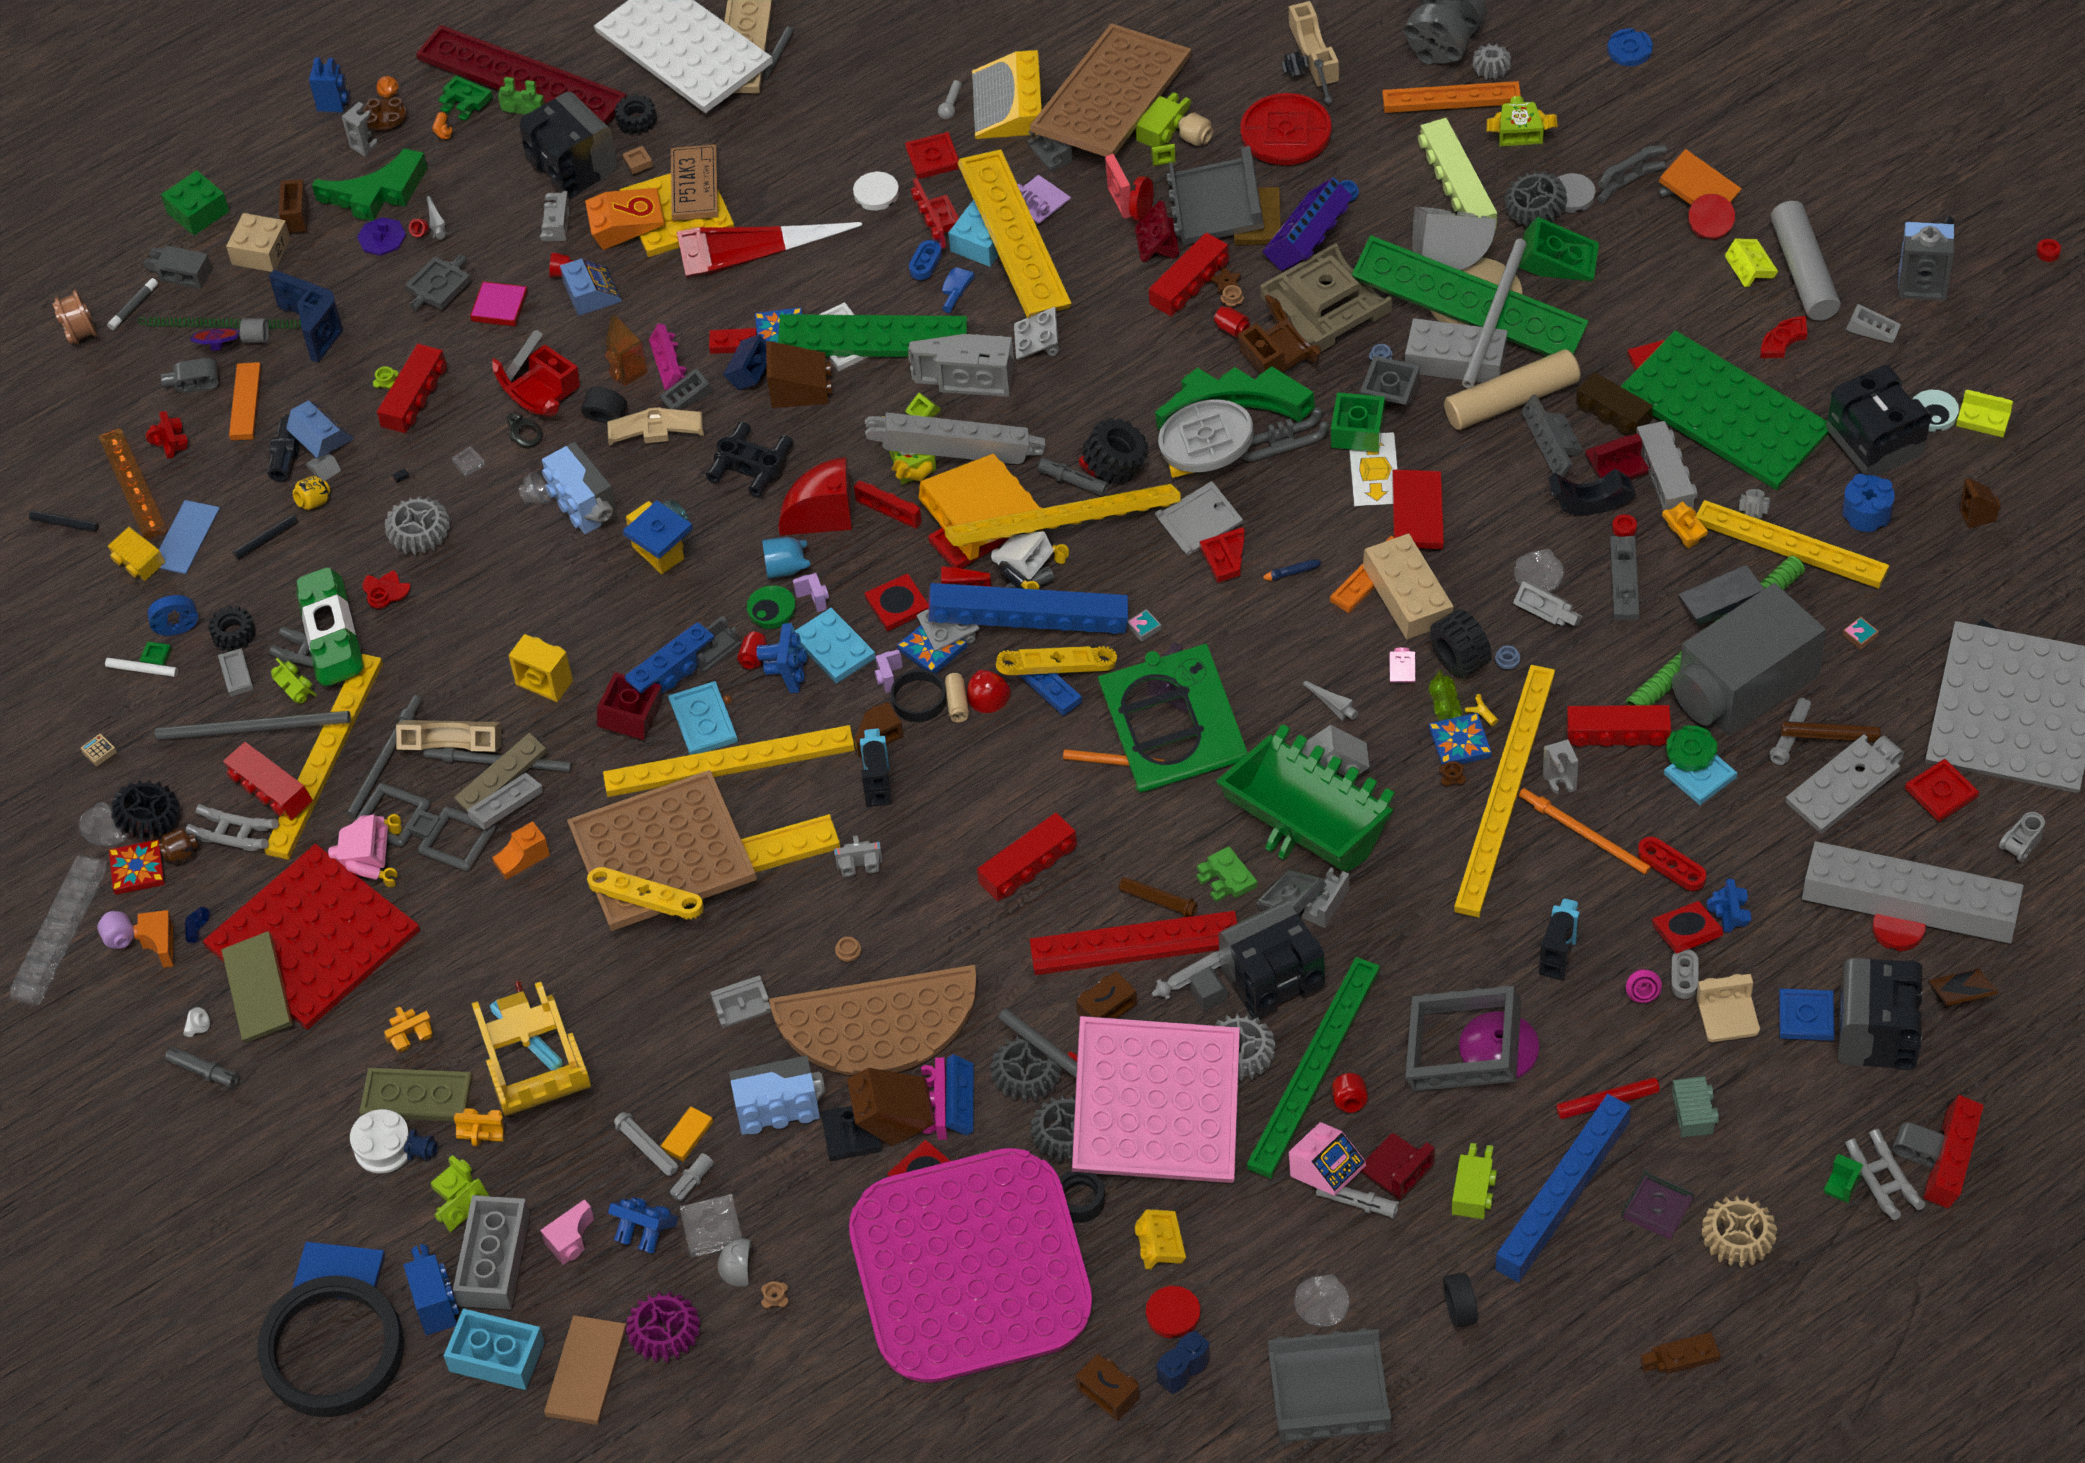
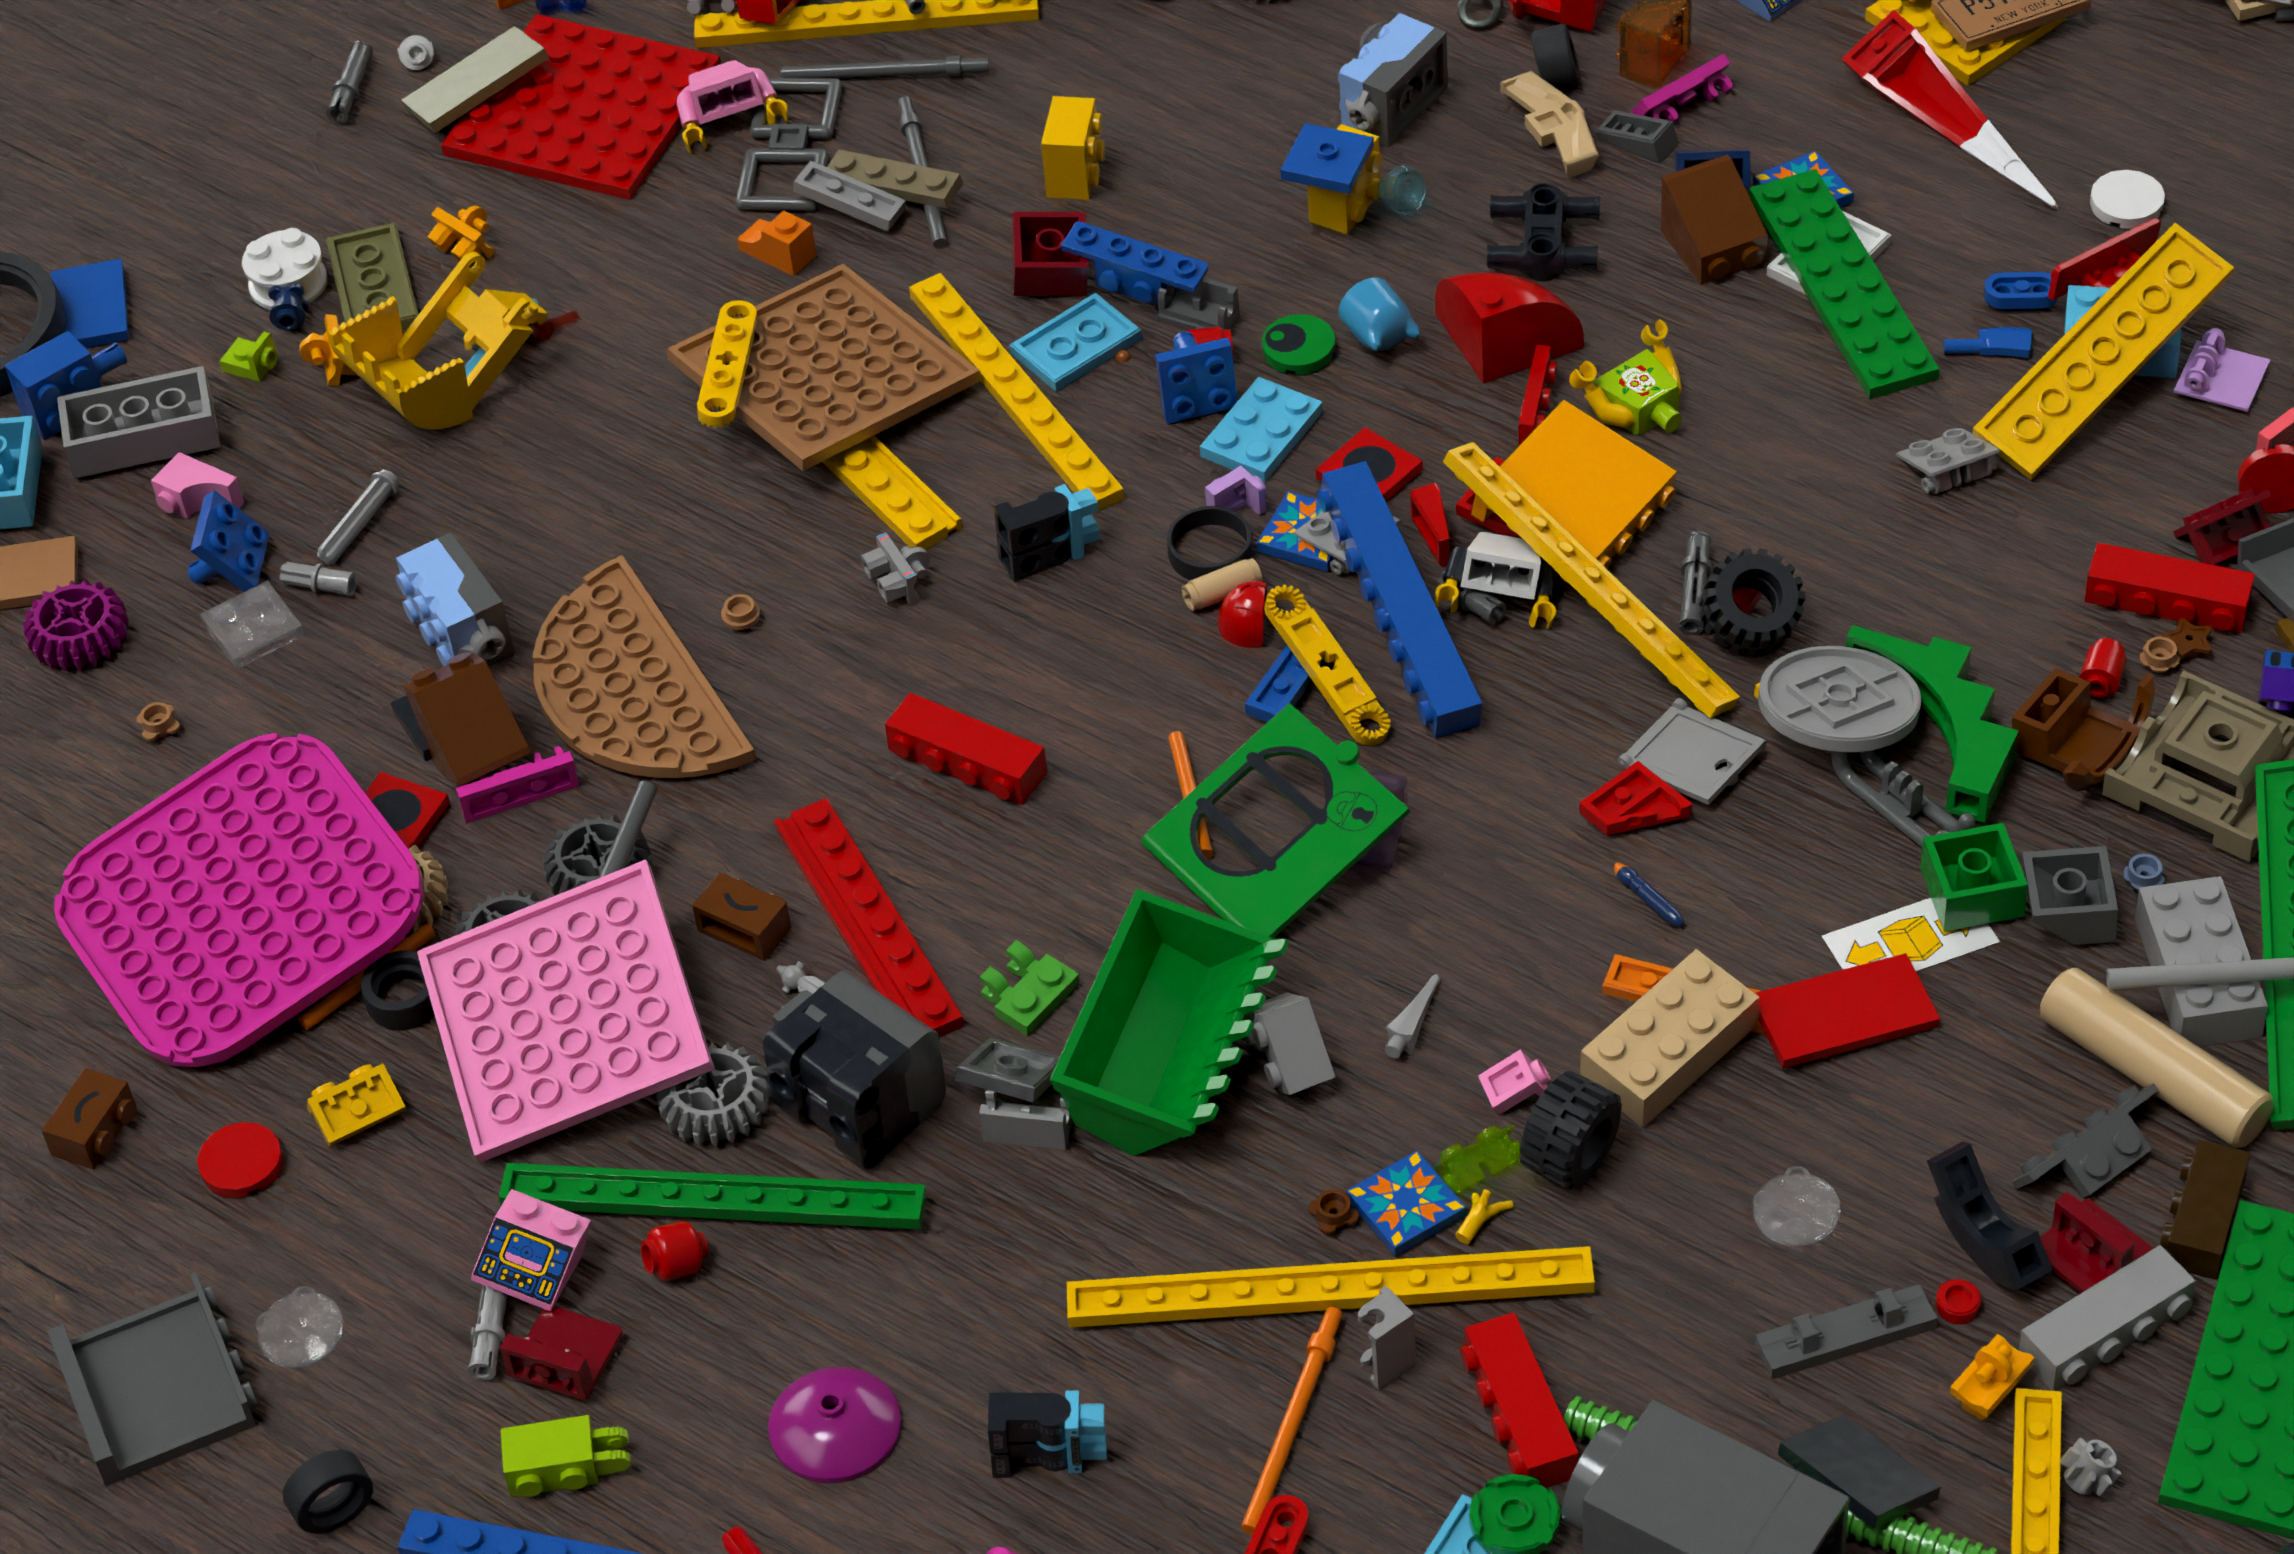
camera: 70 degrees right, 5 degrees down
tan arch [396,720,502,752] -> none
lime hinge [434,1179,489,1232] -> none
light orange tile [661,1106,713,1162] -> none
red plate [709,328,757,354] -> none
light grey hinge [710,975,771,1028] -> none
light grey helmet [718,1239,753,1286] -> none
lavender bracket [793,573,829,612] -> none
reddish brown slope [854,702,903,757] -> none
light grey hinge [865,412,1045,464] -> none
red tile [905,132,960,179] -> none
lime slope [905,393,941,417] -> none
light grey piece [908,334,1015,397] -> none
blue plate [946,1054,974,1136] -> none
reddish brown axle [1119,877,1198,917] -> none
tile [1127,609,1162,642] -> none
dark blue brick [1156,1331,1210,1394] -> none
dark grey window [1405,985,1522,1091] -> none
sand blue plate [1495,645,1520,669] -> none
light grey hinge [1513,581,1583,626] -> none

